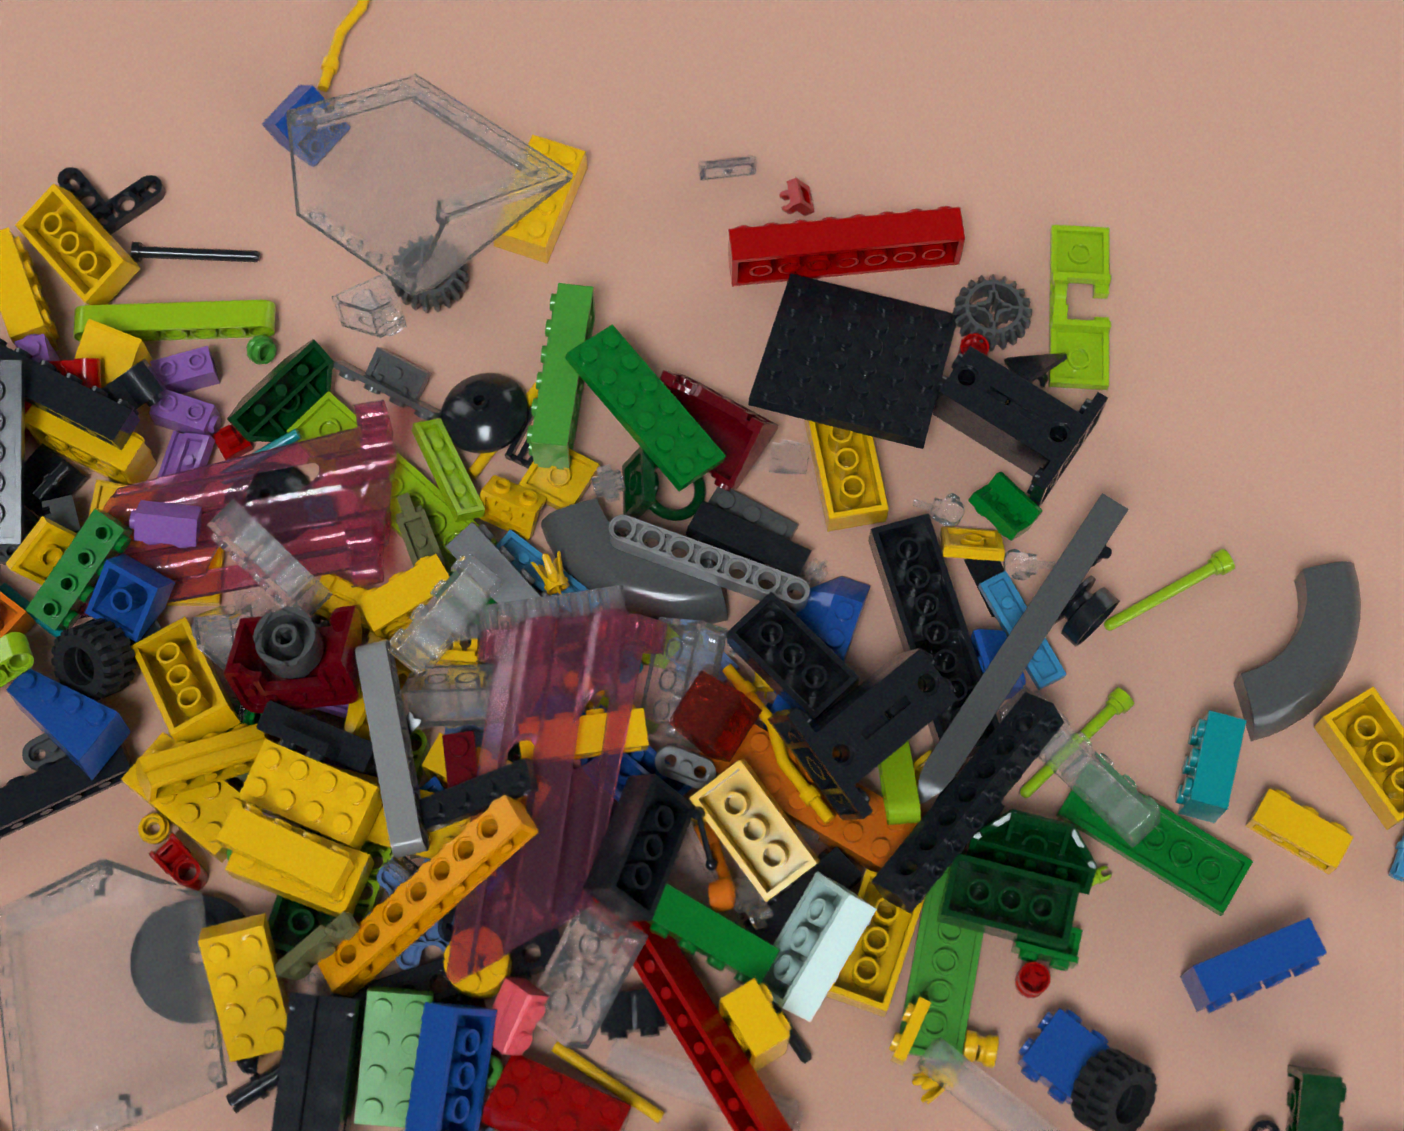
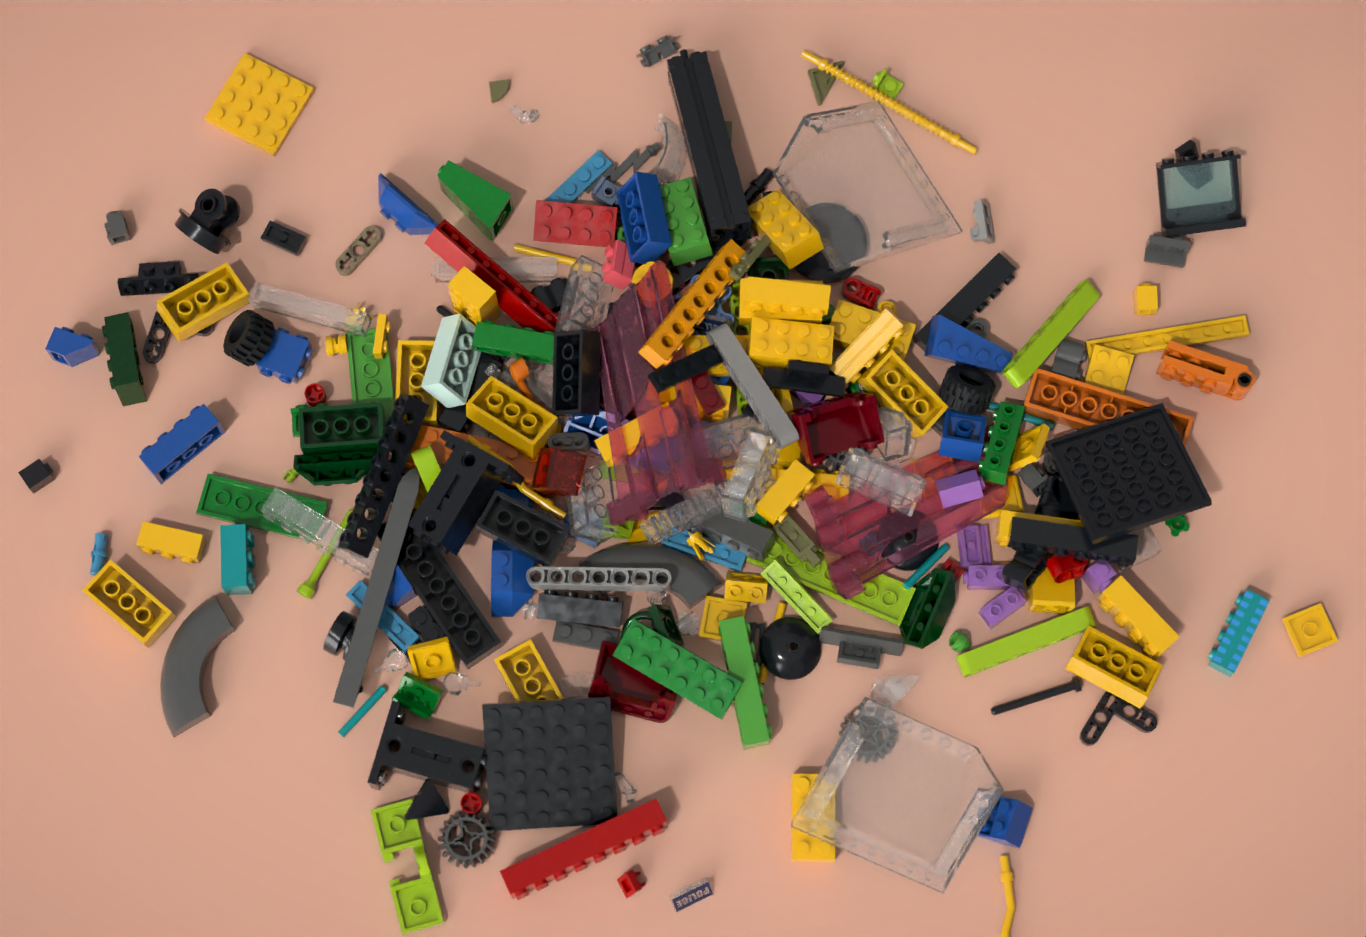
camera: 160 degrees right, 5 degrees up
dark grey brick [253,606,325,679] -> none
black hinge [691,806,718,871] -> none
lime piece [1104,548,1235,631] -> none
none -> teal bar [338,686,387,737]
none -> black brick [408,606,445,642]
none -> clear bar [615,772,637,804]

